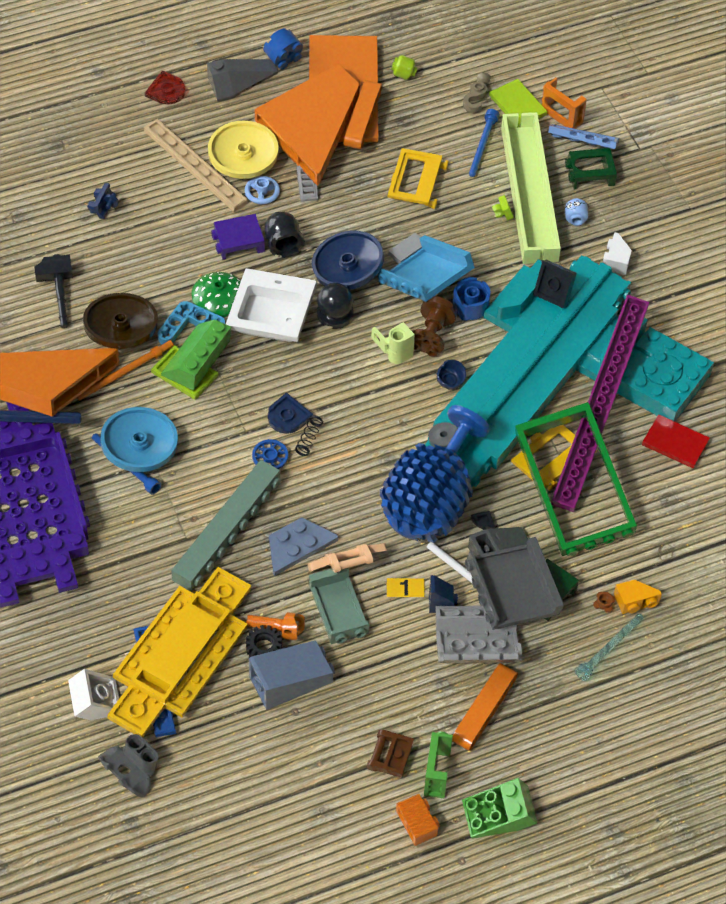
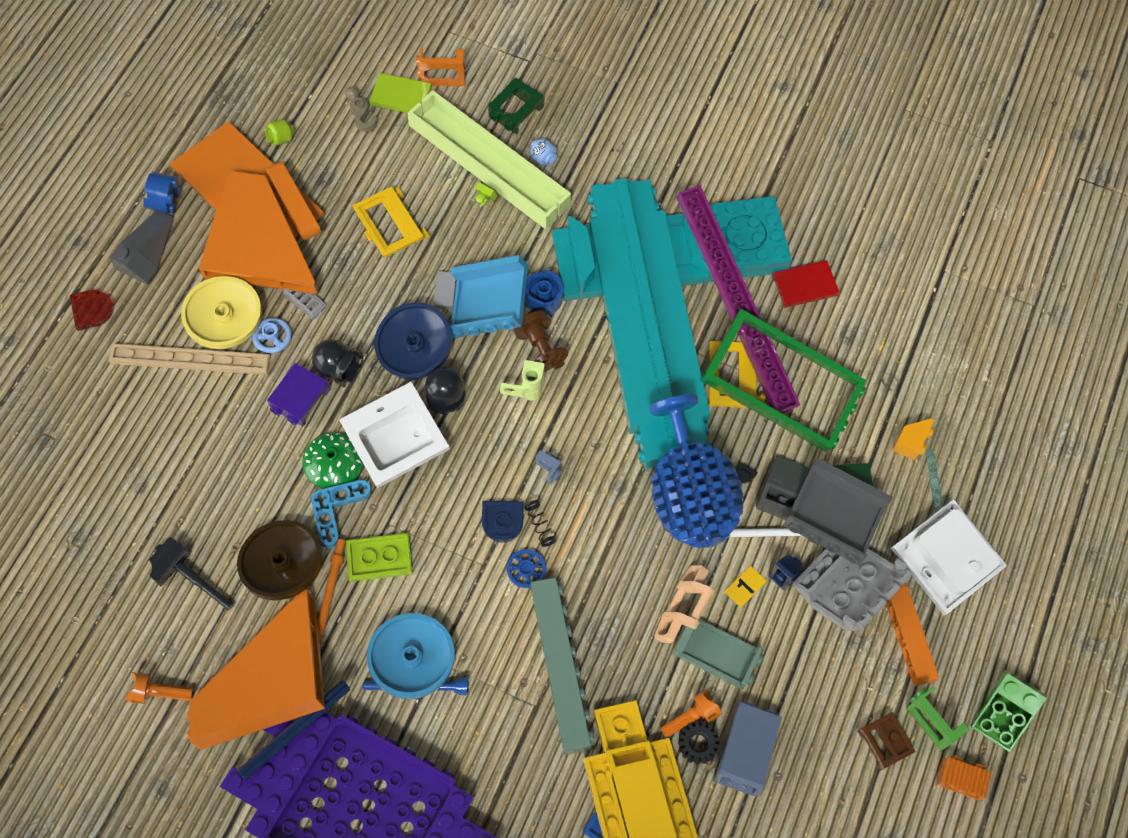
camera: 45 degrees left, 10 degrees up
dark blue hips [87,183,119,219] -> none
bright green slope [161,320,231,390] -> none
sand blue wing [269,517,338,576] -> none
dark grey piece [428,422,458,447] -> none
dark blue hair [436,360,466,390] -> none
blue piece [469,109,500,177] -> none
black tile [533,259,577,308] -> none
medium blue wing [548,124,619,149] -> none
dark orange plate [593,592,616,612] -> none
white slope [603,232,632,275] -> none
none -> sand blue bracket [536,450,562,485]
none -> white piece [891,499,1007,615]

